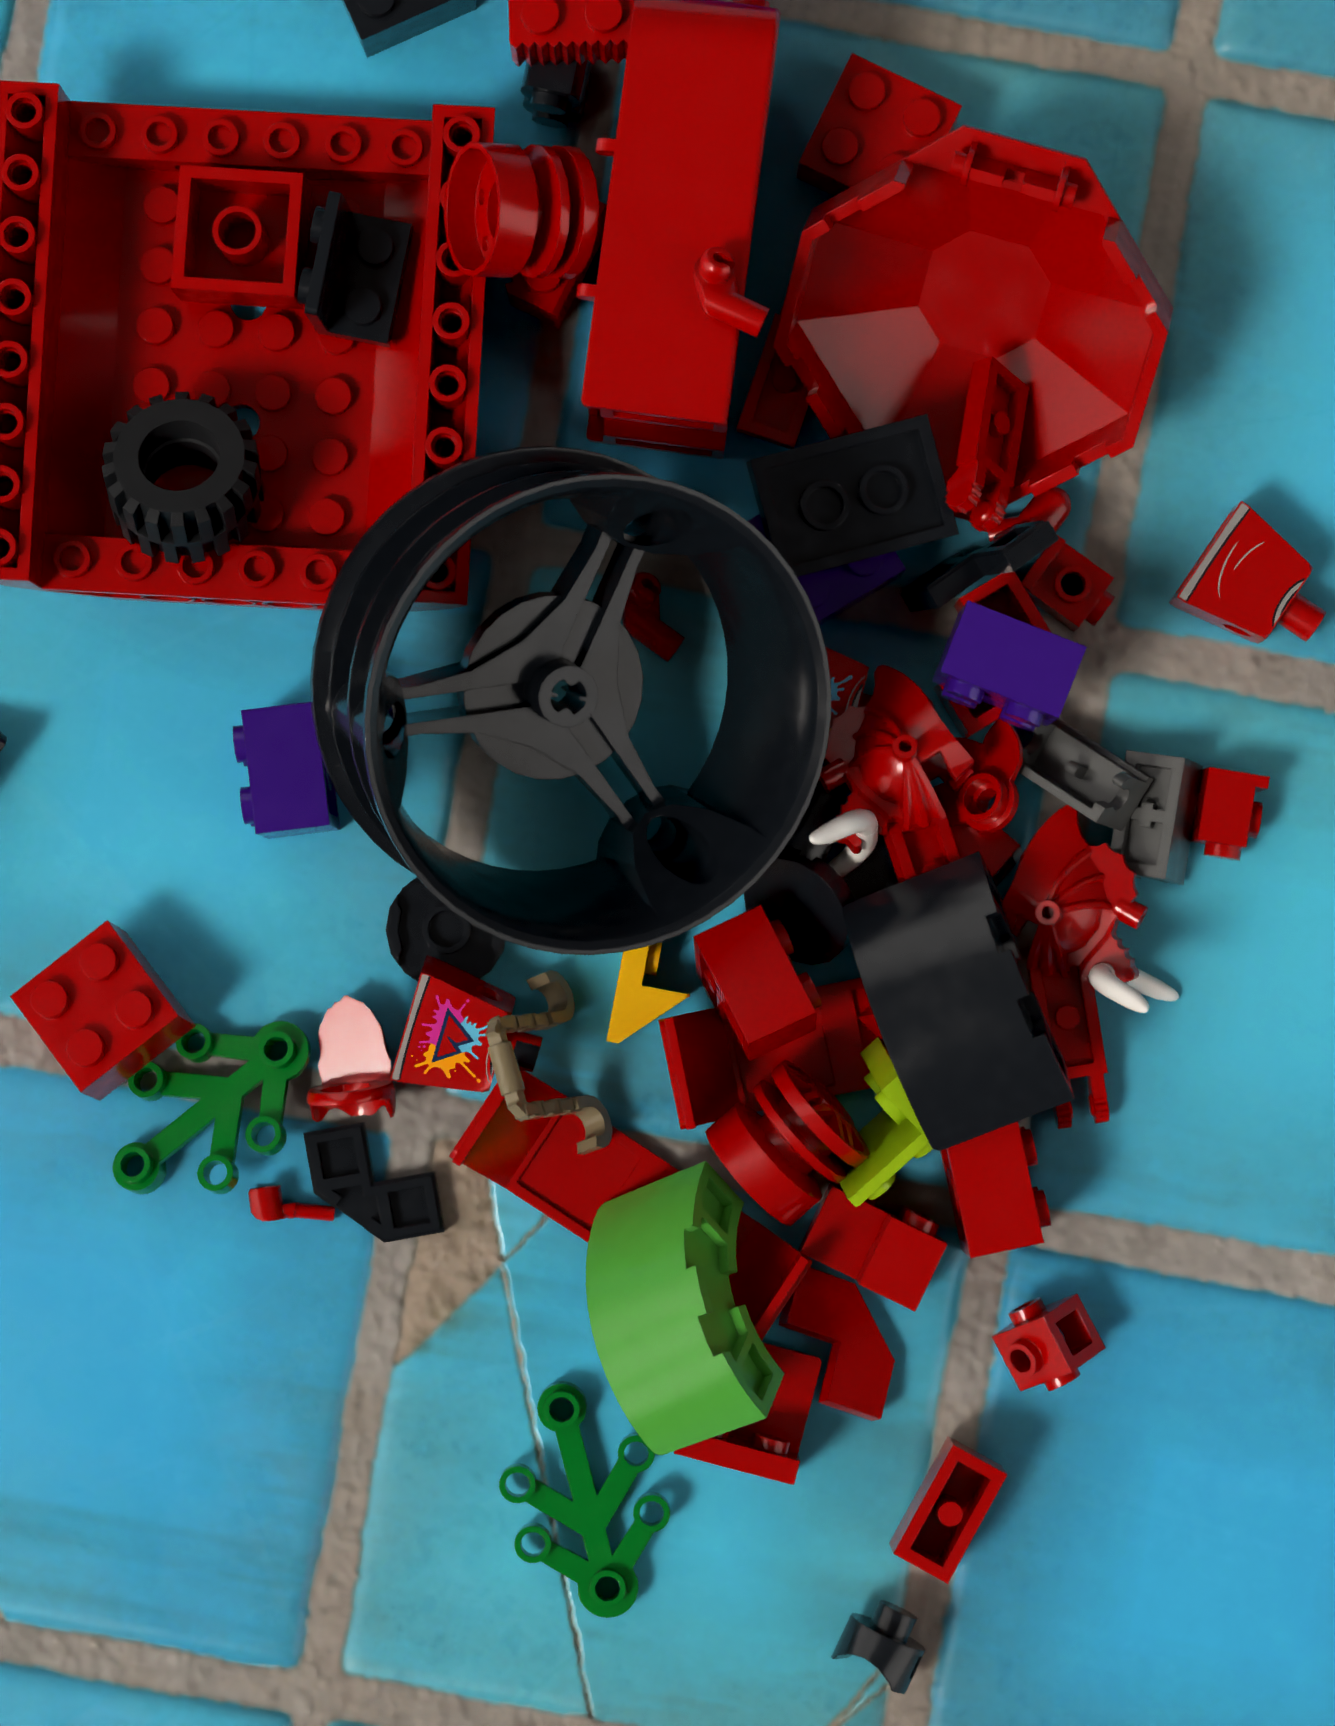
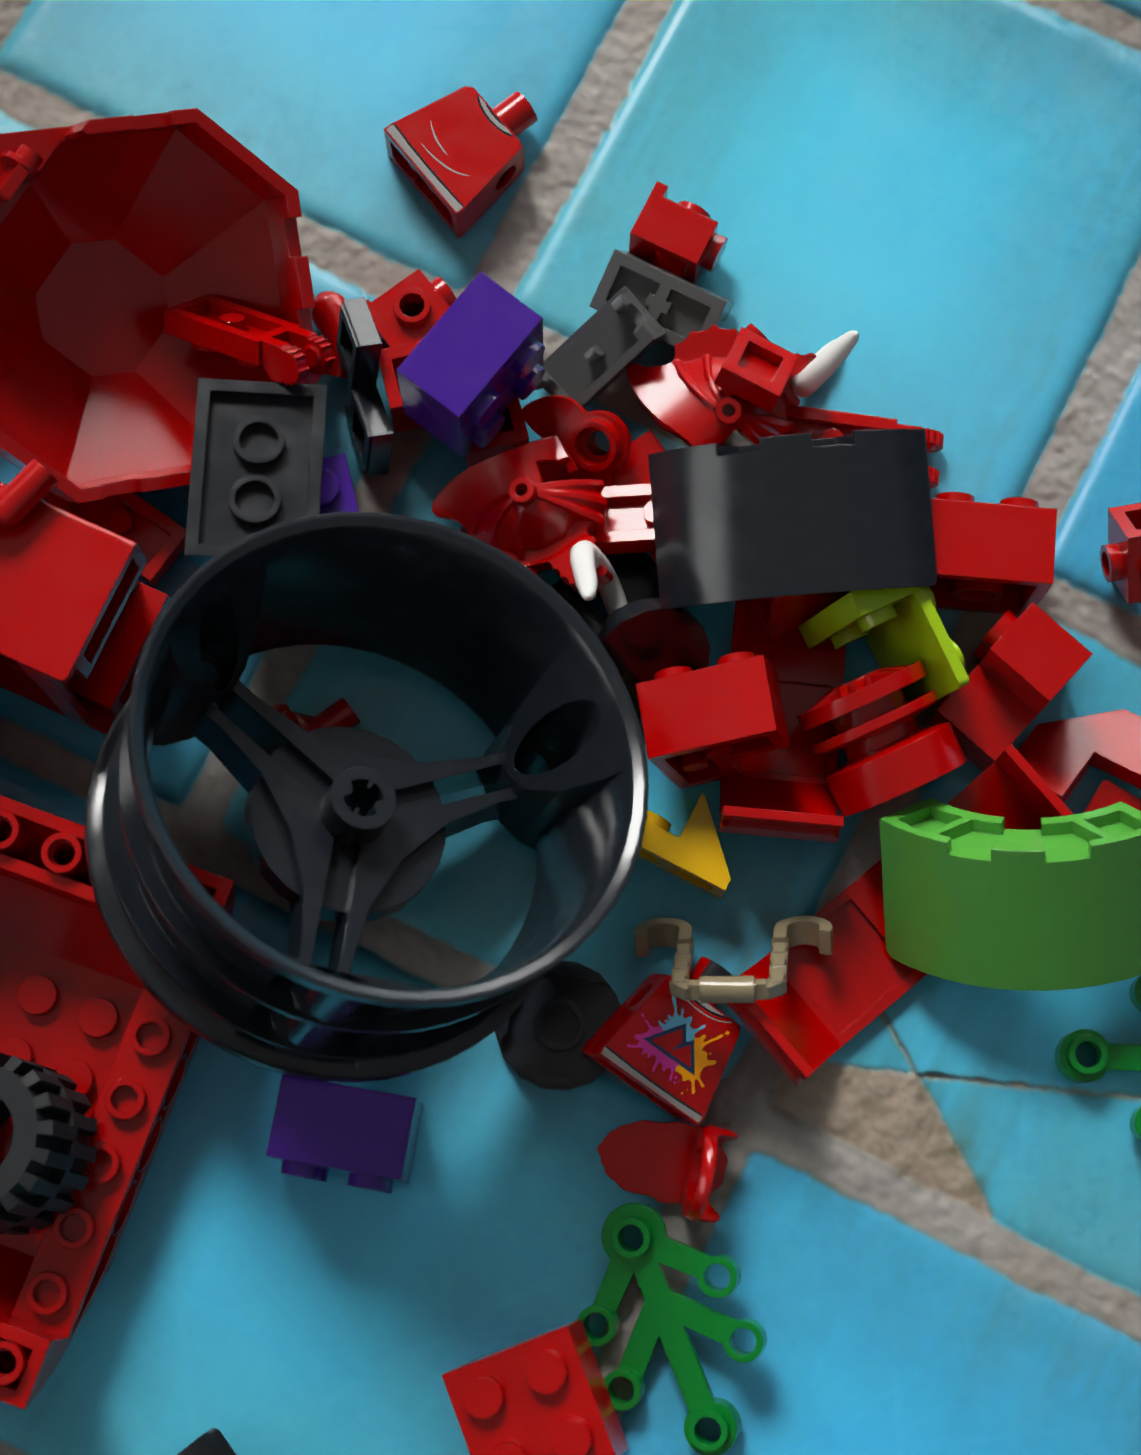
camera: 75 degrees left, 10 degrees down
red hand [248,1185,335,1222] -> none
black tile [303,1122,446,1243] -> none
none -> red tile [713,327,798,413]

